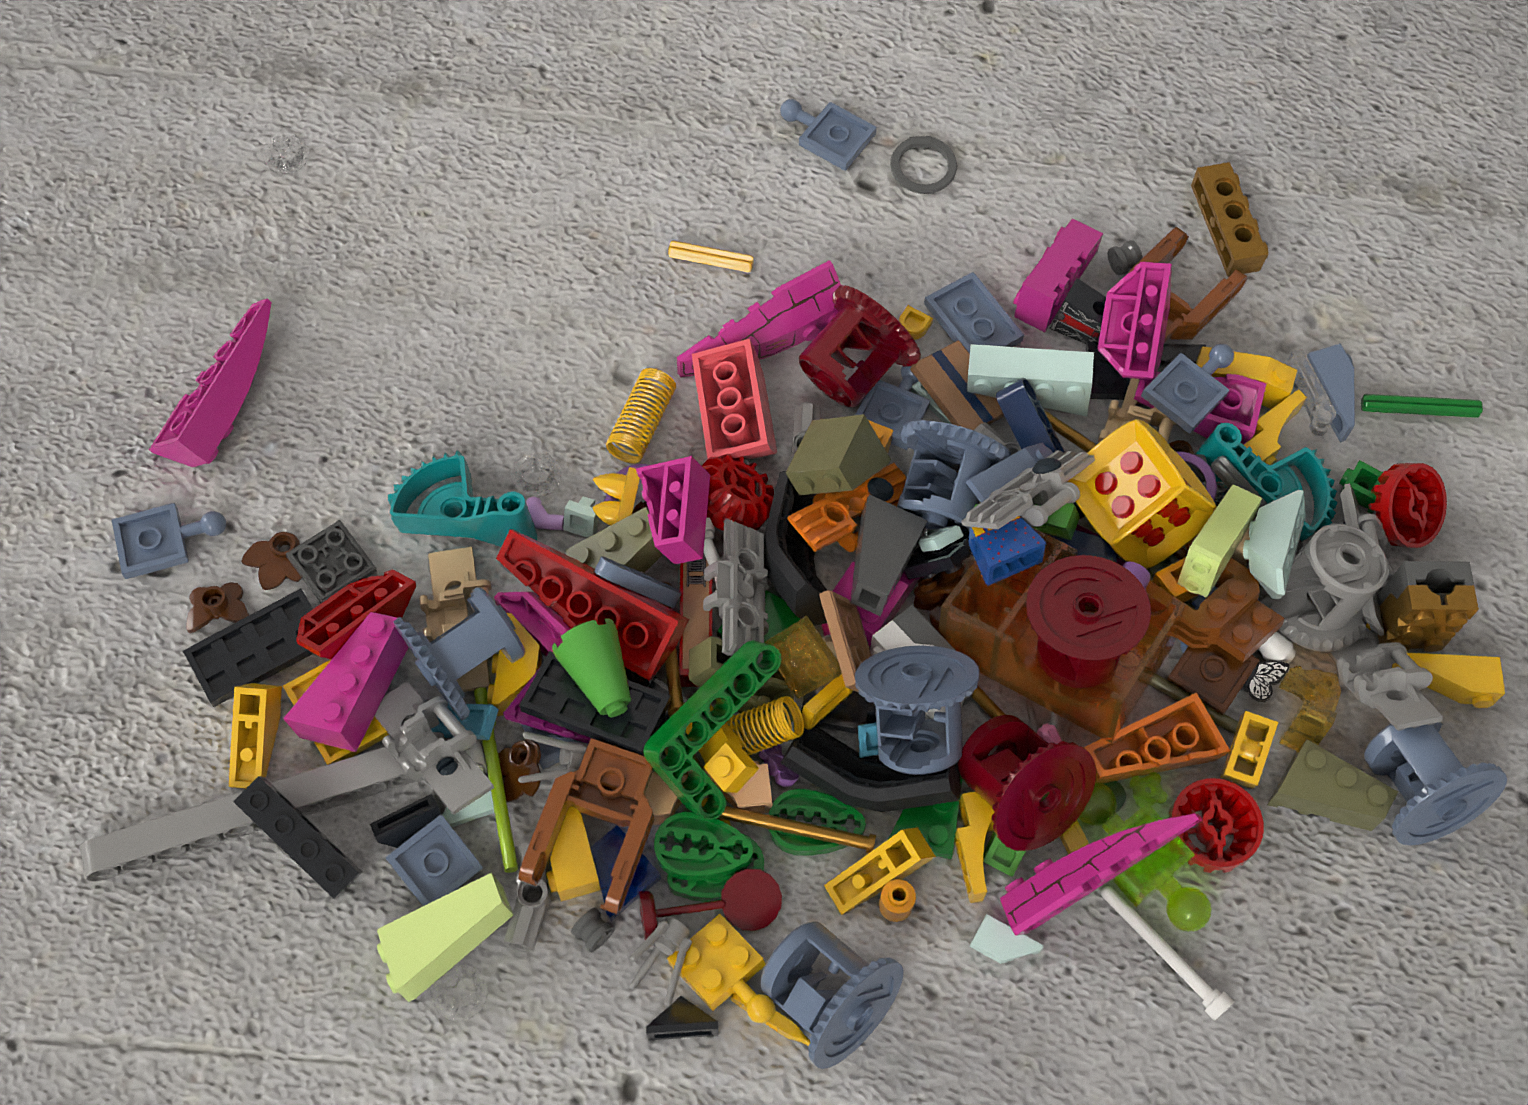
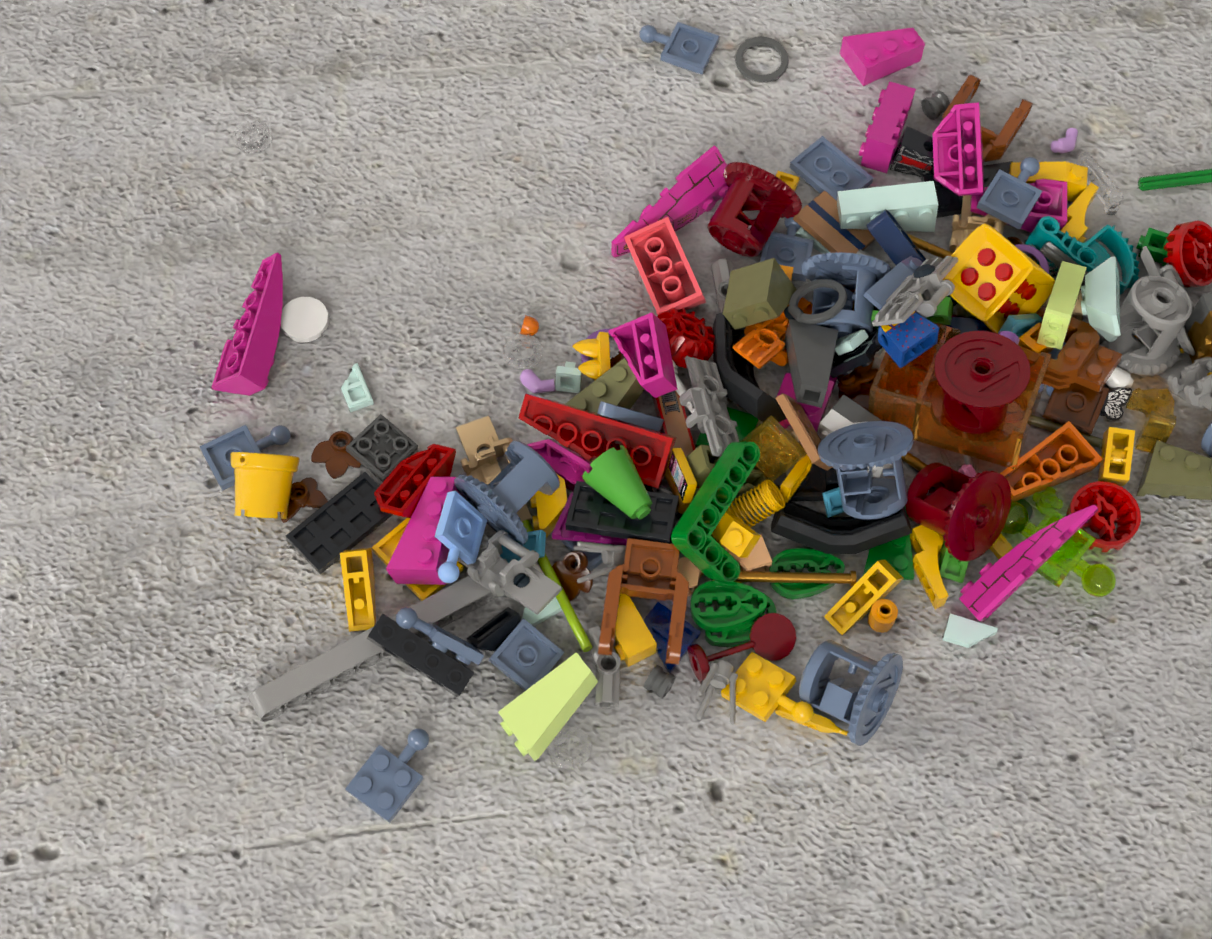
camera: 10 degrees left, 0 degrees up
teal arm [388,450,538,547] -> none
yellow piece [606,368,676,463] -> none
black slope [646,996,719,1041] -> none
yellow axle [668,240,754,272] -> none
medium lavender piece [758,741,799,787] -> none
white piece [1101,886,1235,1021] -> none
pearl gold brick [1191,162,1268,277] -> none
sand blue slope [1300,343,1355,442] -> none
none -> yellow piece [231,452,300,519]
none -> white tile [281,297,329,343]
none -> light aqua tile [341,363,374,413]
none -> sand blue plate [345,728,429,823]
none -> sand blue plate [396,607,484,665]
none -> light blue plate [435,491,487,583]
none -> orange hinge [520,315,539,336]
none -> tile [667,448,697,503]
none -> dark grey piece [788,279,847,324]
none -> dark pink wedge [840,28,925,86]
none -> medium azure tile [998,313,1042,337]
none -> lavender arm [1051,128,1078,154]

